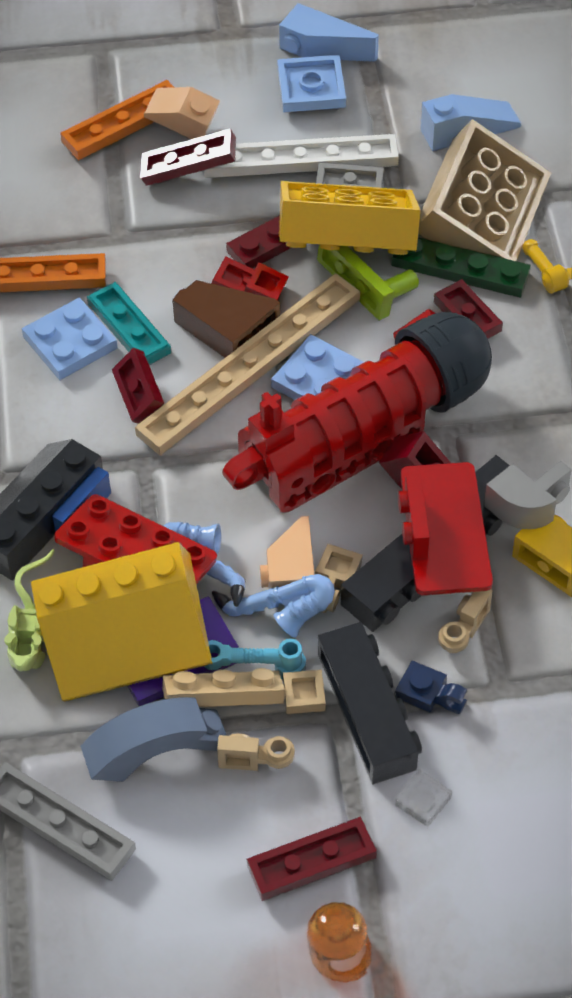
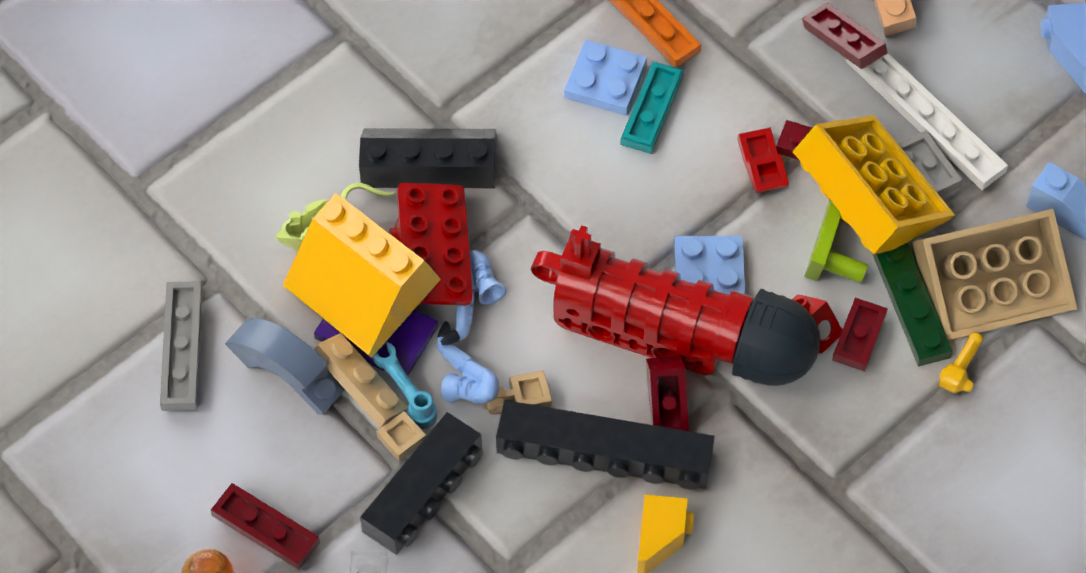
camera: 55 degrees right, 5 degrees up
blue tile [52,467,111,532] -> none
dark red plate [112,348,165,424] -> none
tan plate [135,273,360,456] -> none
reddish brown slope [172,280,280,358] -> none
tan plate [217,733,295,771] -> none
light nougat slope [260,516,314,589] -> none
light blue plate [277,55,346,112] -> none
dark blue plate [395,660,467,714] -> none
red bracket [398,462,493,596] -> none
tan plate [438,589,493,653] -> none
light grey brick [484,461,572,529] -> none

